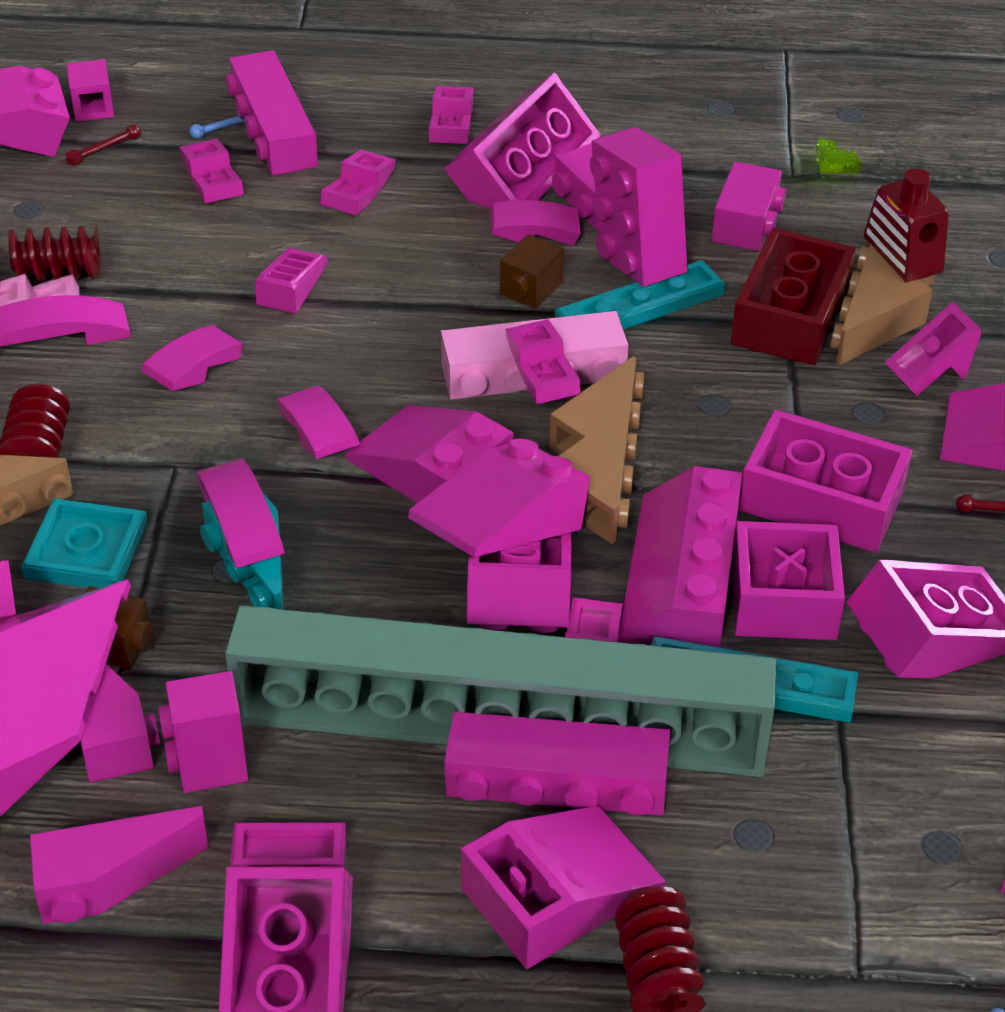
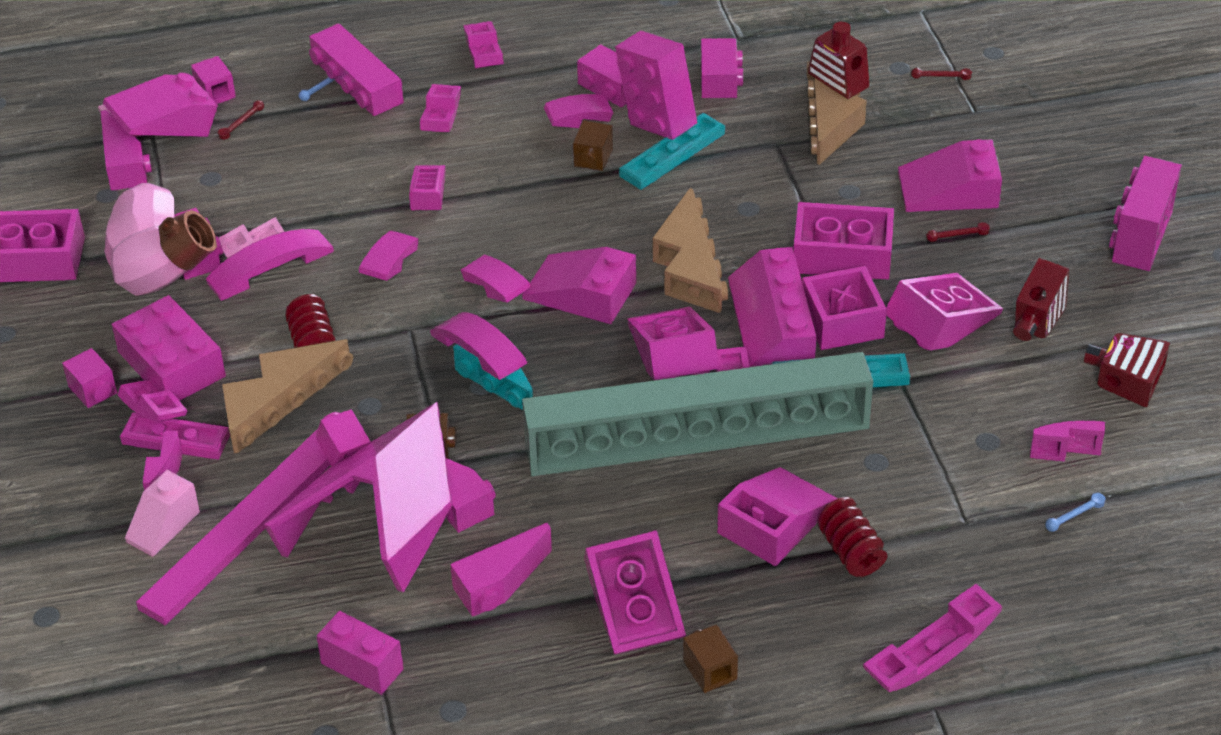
camera: 15 degrees left, 0 degrees up
dark red piece [8,225,101,282] -> none
teal tile [21,498,148,588] -> none
dark pink brick [158,671,248,793] -> none
dark pink slope [179,138,244,204] -> none
dark pink tile [230,822,347,868] -> none
dark pink slope [408,439,590,557] -> none
bright pink brick [441,311,628,400] -> none
dark pink slope [444,72,601,209] -> none
dark pink brick [444,711,670,816] -> none
dark pink slope [505,319,581,404] -> none
dark red brick [730,227,856,366] -> none
clear neon green tile [816,139,861,174] -> none
dark pink slope [885,301,982,396] -> none

